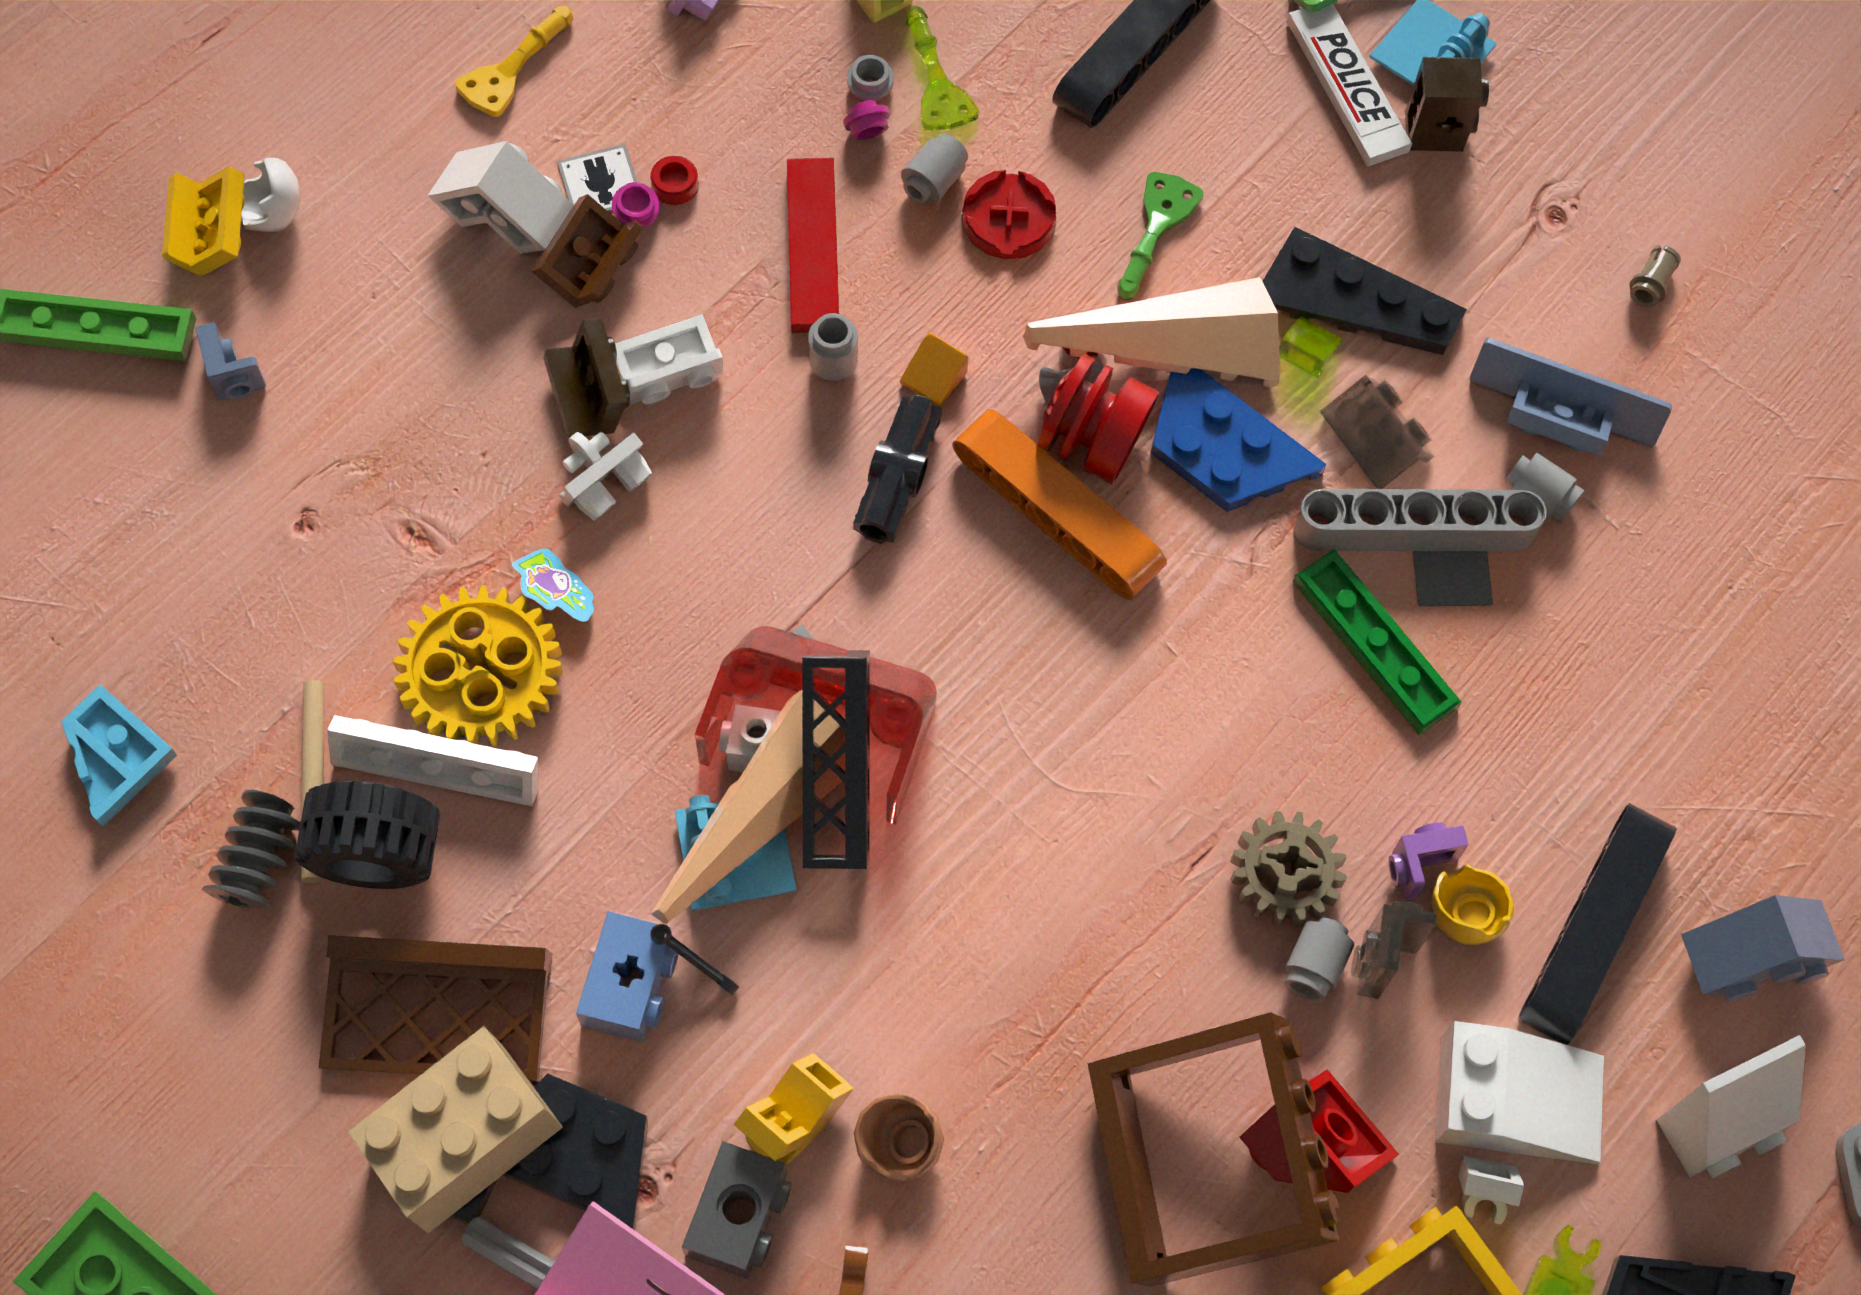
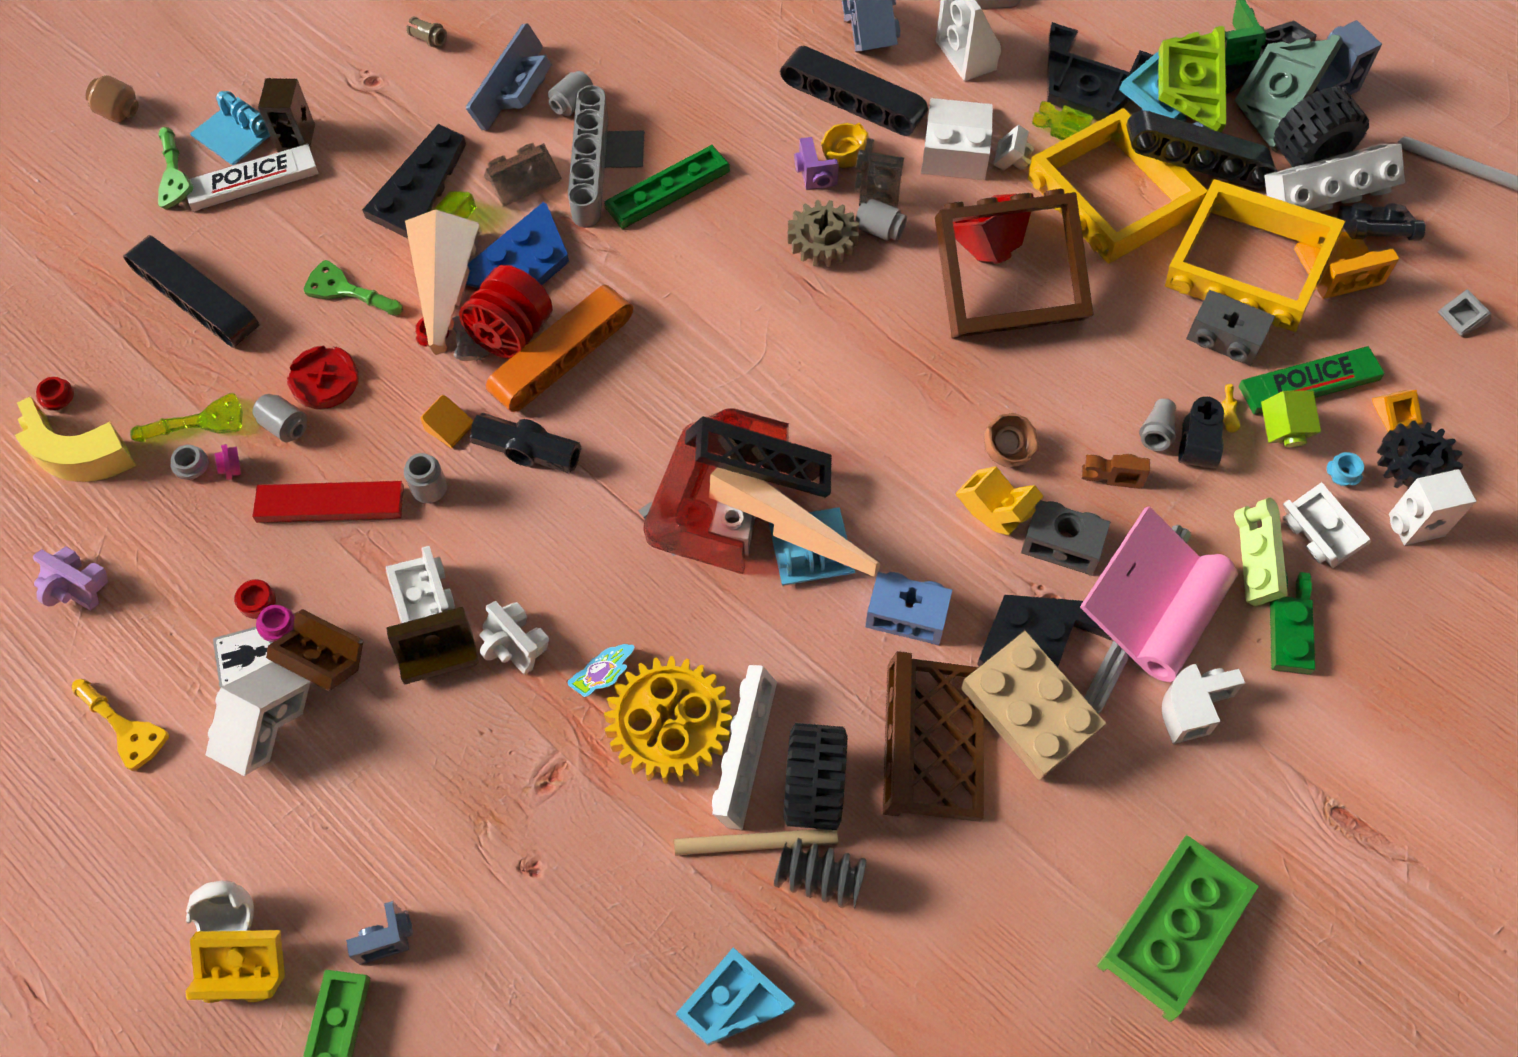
camera: 85 degrees left, 5 degrees down
black hinge [650,923,739,995] -> none

